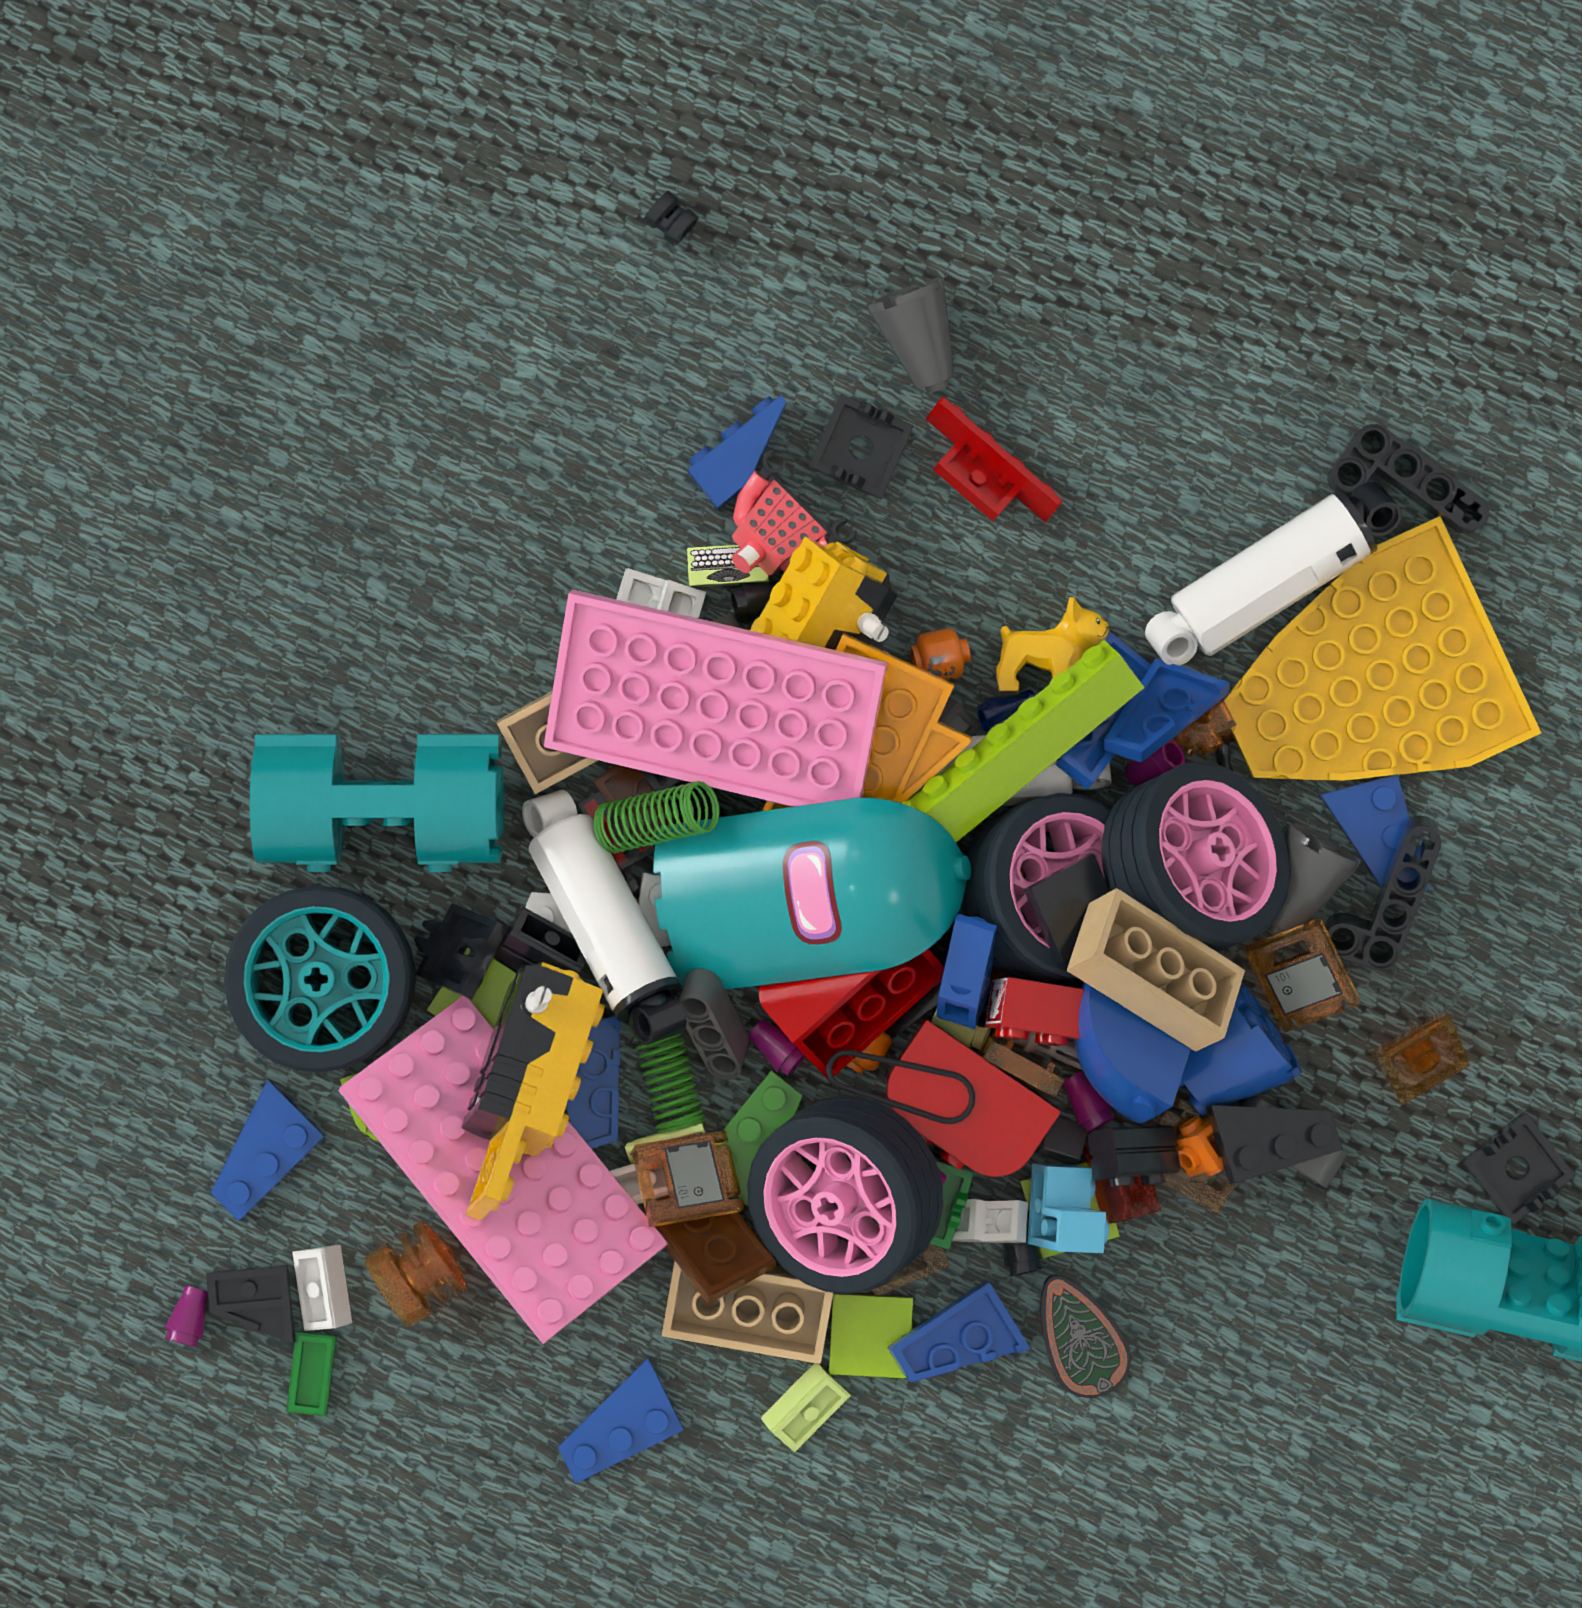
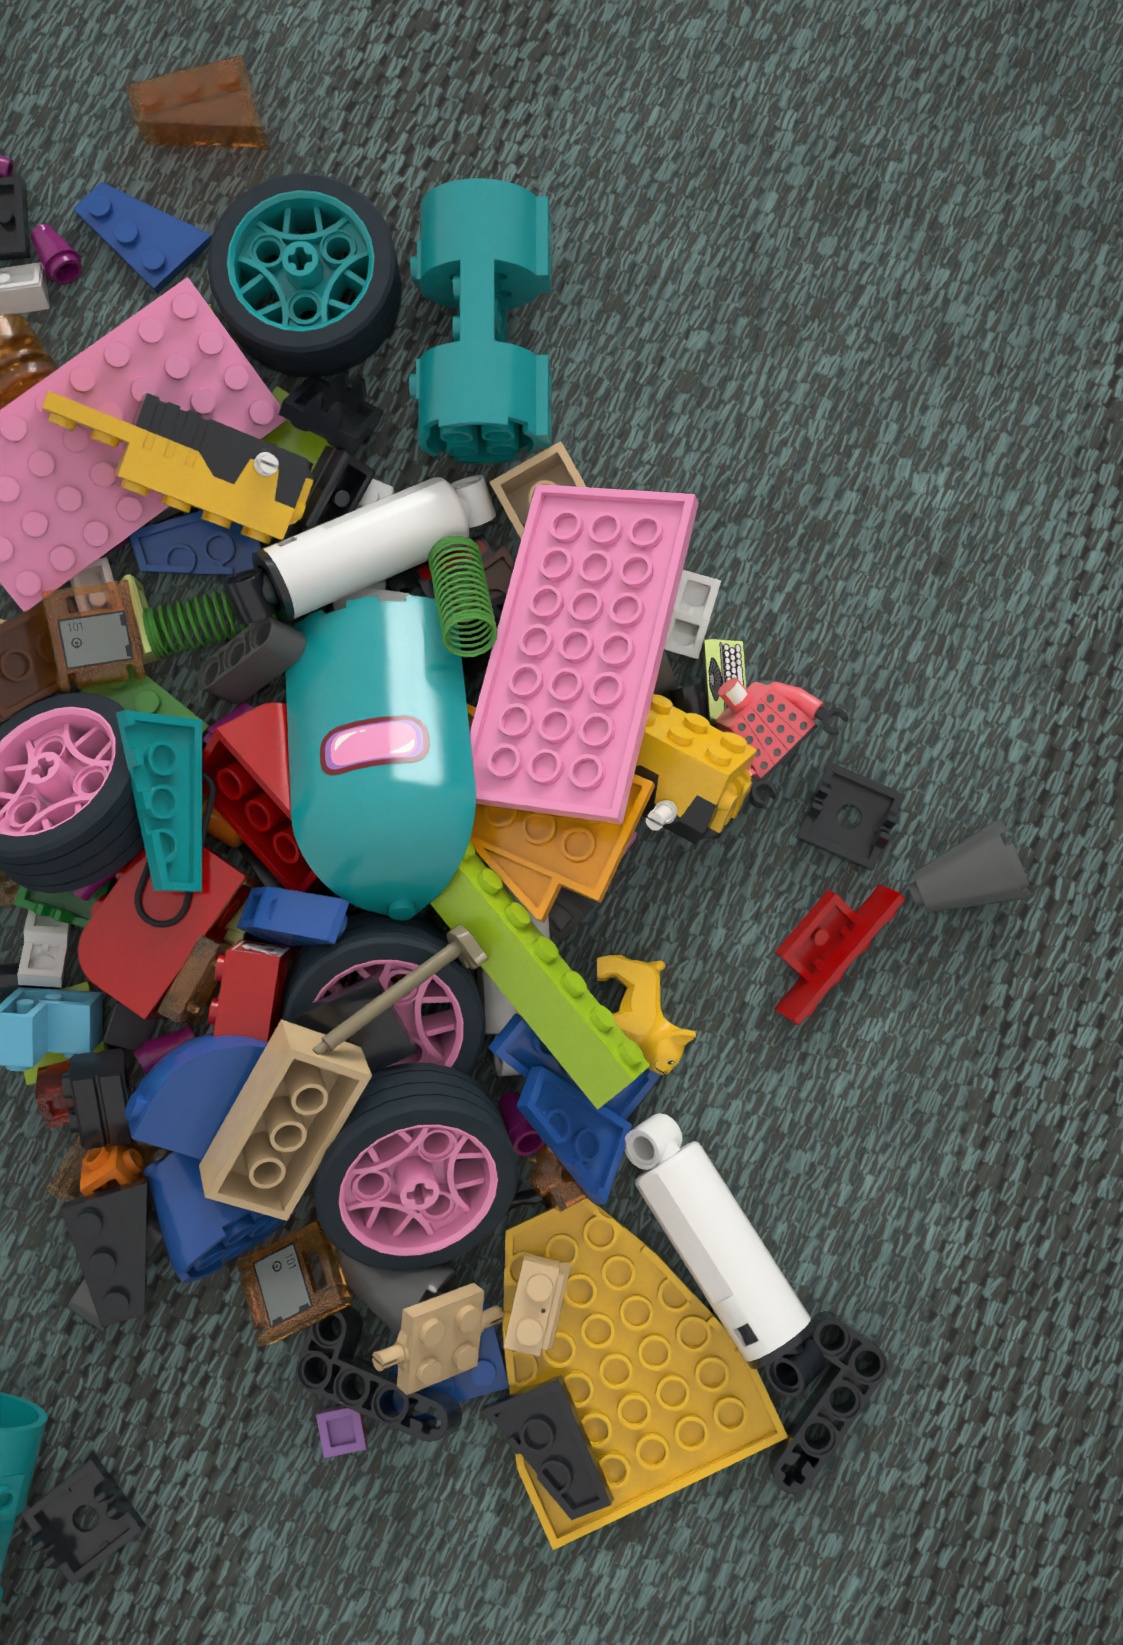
camera: 95 degrees right, 5 degrees down
black wheel [643,191,699,247] -> none
blue slope [688,395,786,511] -> none
orange head [910,628,971,681] -> none
clear blue cone [977,689,1035,733] -> none
clear orange slope [1370,1012,1470,1105] -> none
none -> magenta cone [30,224,82,285]
none -> teal wing [116,710,202,893]
none -> clear orange wedge [126,54,270,150]
none -> dark tan piece [312,925,488,1055]
none -> medium lavender plate [316,1406,368,1458]
none -> tan plate [372,1283,504,1395]
none -> black wing [481,1375,614,1520]
none -> tan window [503,1252,571,1357]

